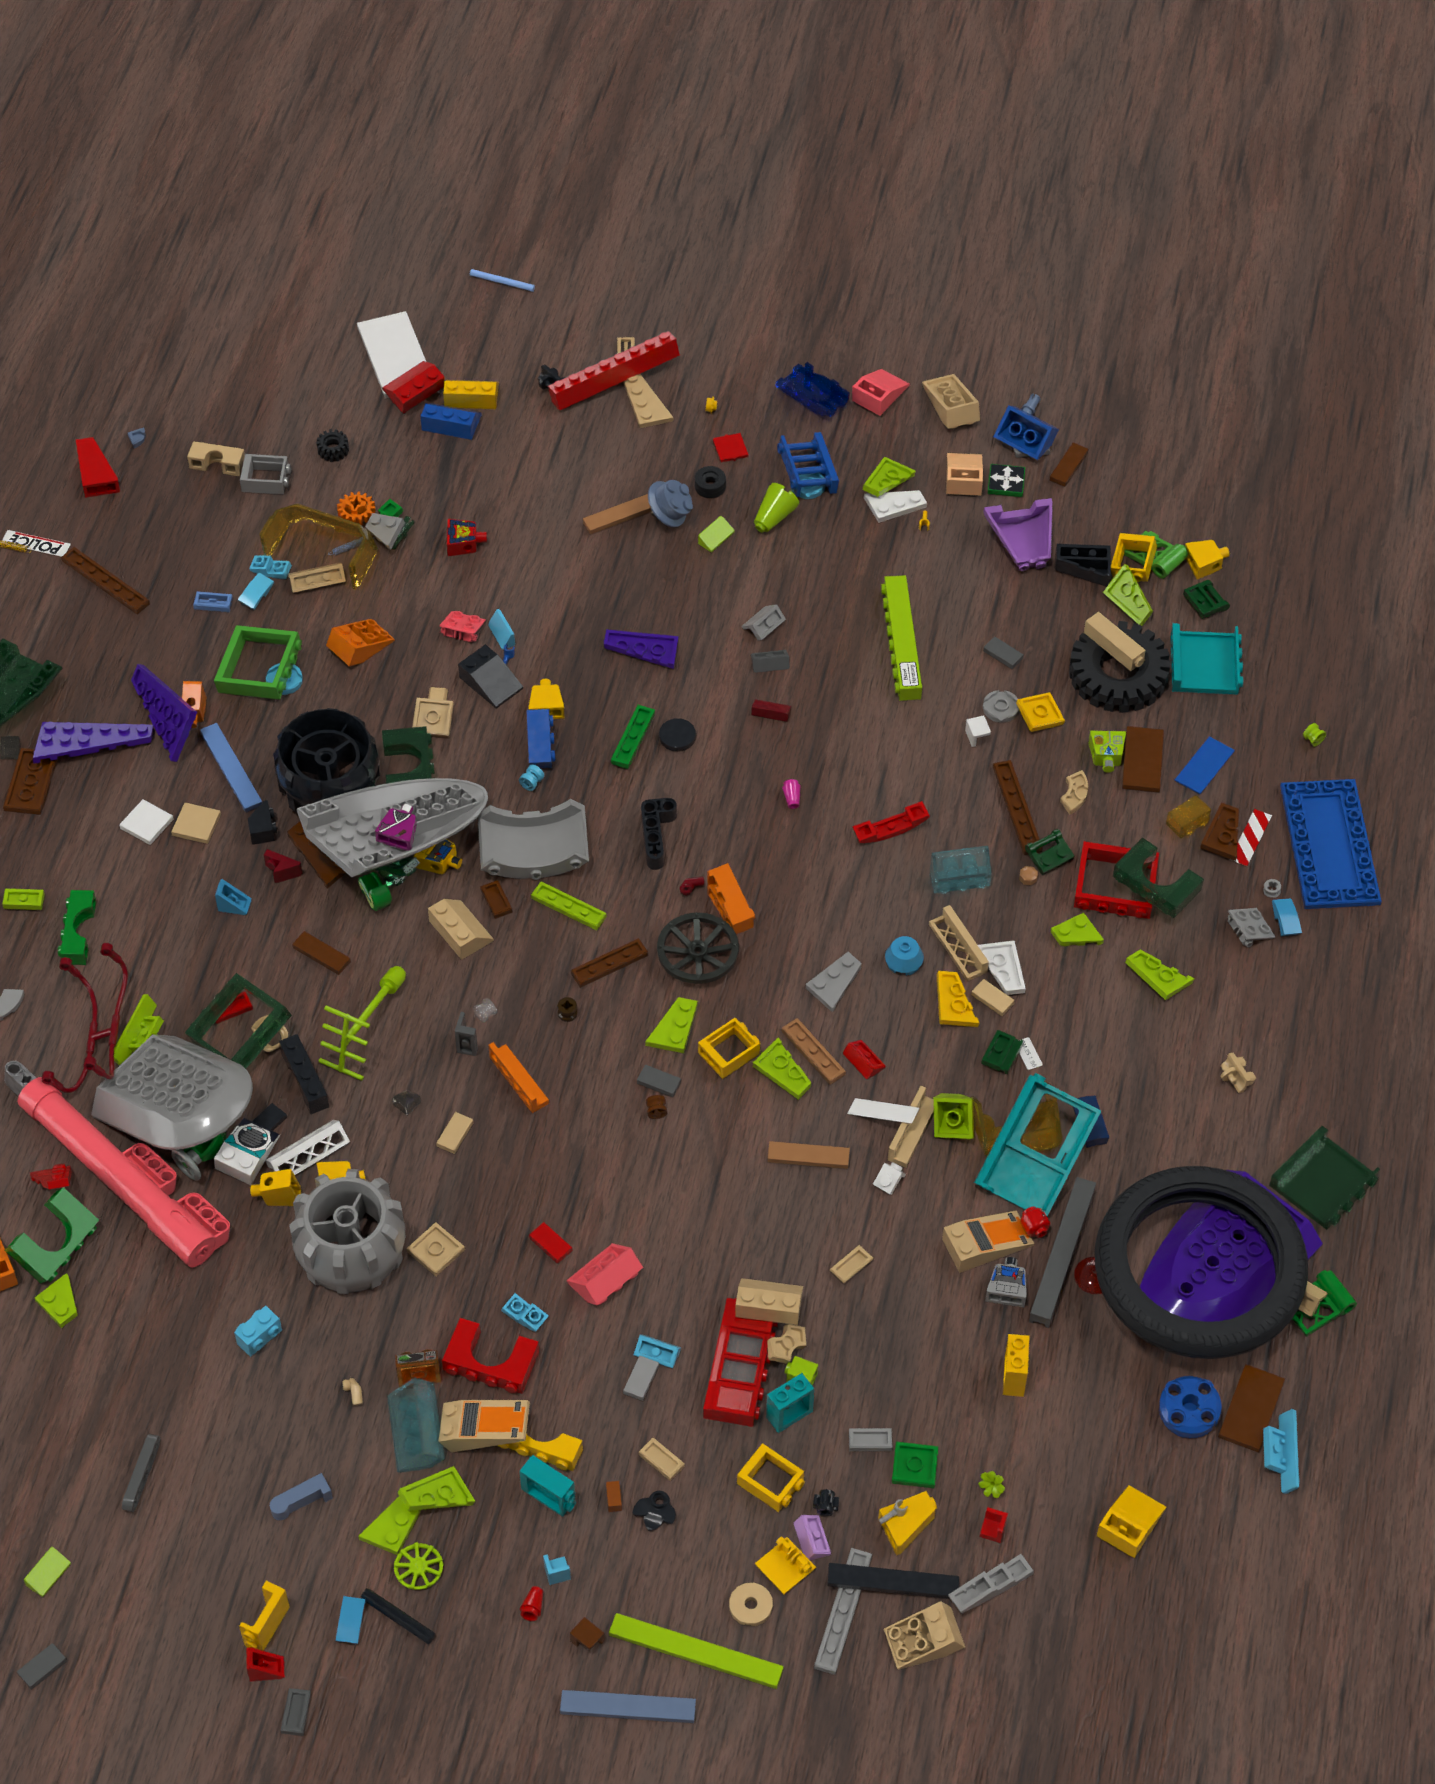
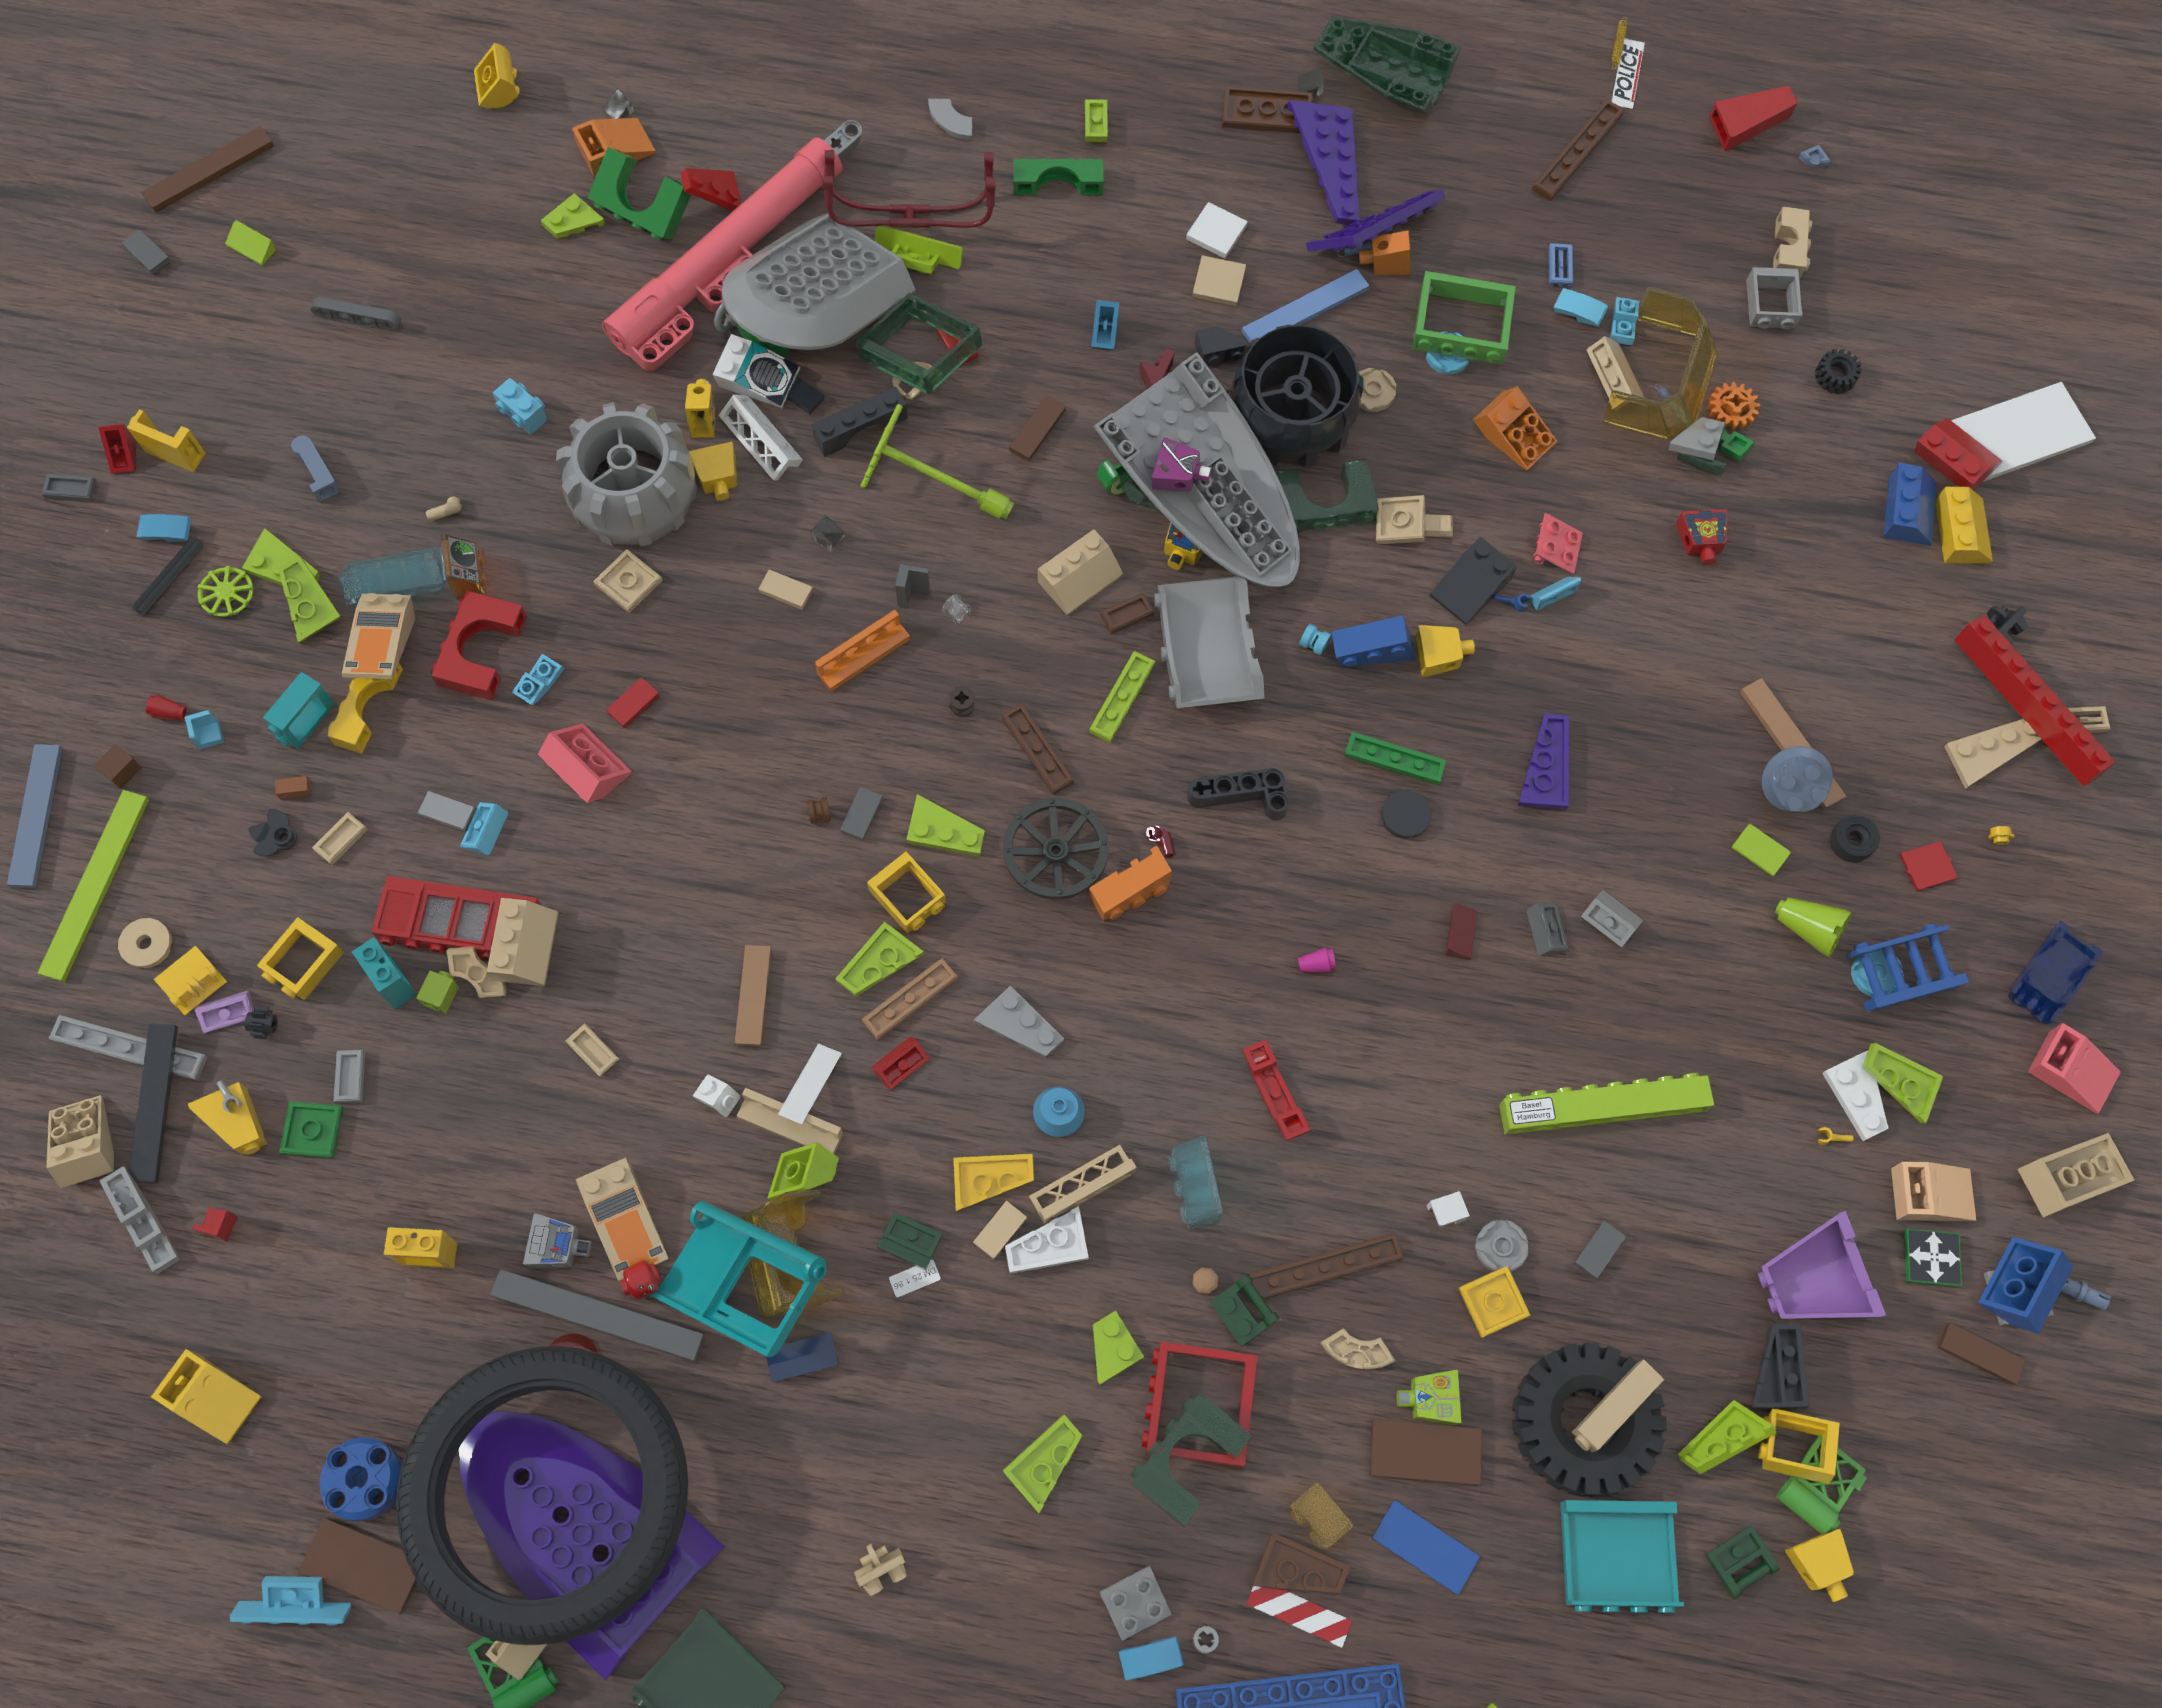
camera: 85 degrees right, 15 degrees up
lime plant [978,1471,1005,1498] -> none

